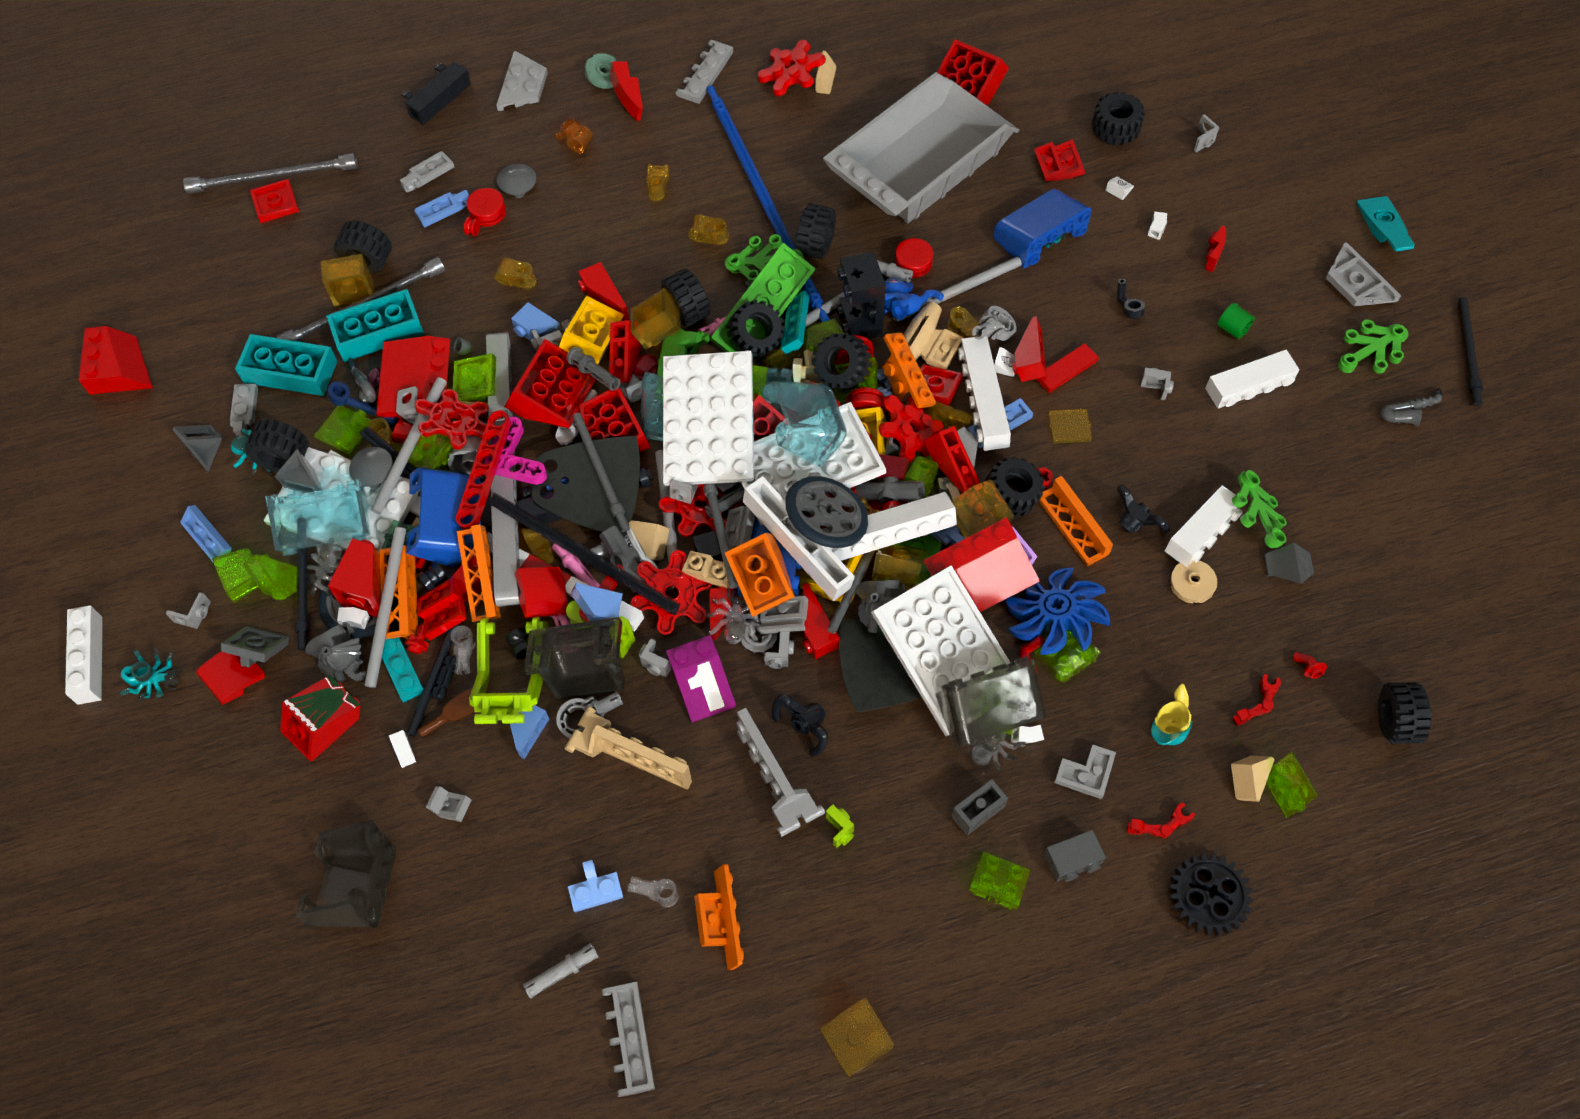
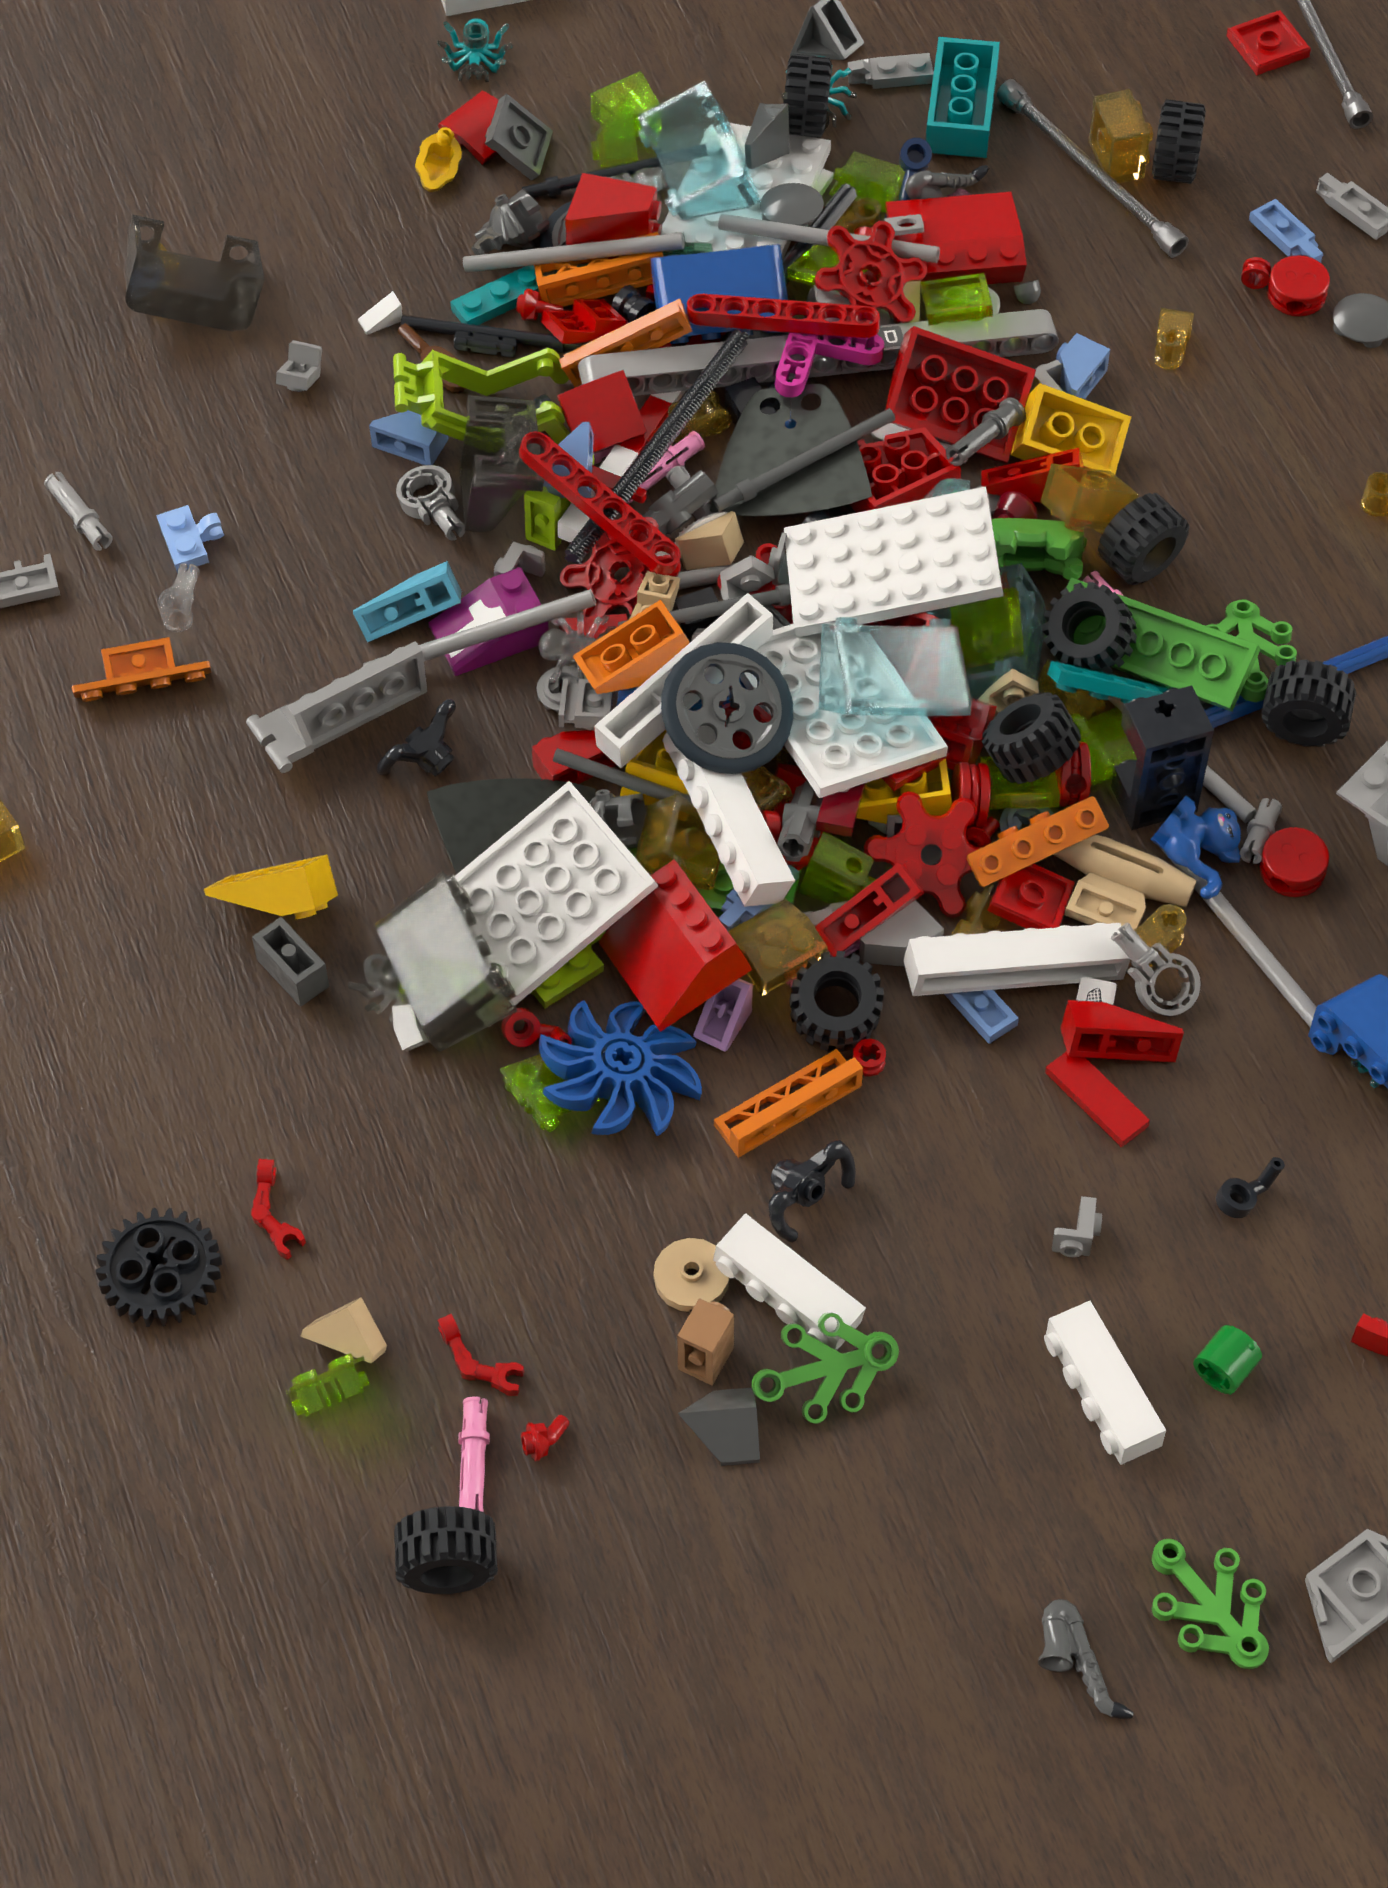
camera: 85 degrees right, 5 degrees down
light grey bracket [166,592,211,629] -> none
medium blue plate [180,505,232,566] -> none
red slope [280,675,360,762] -> none
teal brick [326,289,425,362] -> none
white piece [337,607,370,629] -> none
clear pin [450,625,476,675] -> none
tan hinge [564,706,692,790] -> none
red slope [577,262,629,320] -> none
clear yellow piece [688,215,729,245] -> none
light grey bracket [764,631,794,669] -> none
lime bracket [826,805,854,848] -> none
clear neon green hinge [969,852,1030,910] -> none
dark grey brick [1044,830,1106,882] -> none
clear yellow piece [1049,409,1092,443] -> none
light grey plate [1054,744,1116,799] -> none
light yellow hair [1151,684,1192,745] -> none
black bar [1459,297,1483,406] -> none
none -> yellow slope [204,854,338,919]
none -> medium azure slope [353,561,462,642]
none -> light grey piece [363,589,596,666]
none -> yellow arm [415,127,462,192]
none -> bright pink pin [458,1397,490,1512]
none -> red beam [519,431,681,575]
none -> medium nougat brick [677,1298,734,1386]
none -> light grey bracket [720,555,775,600]

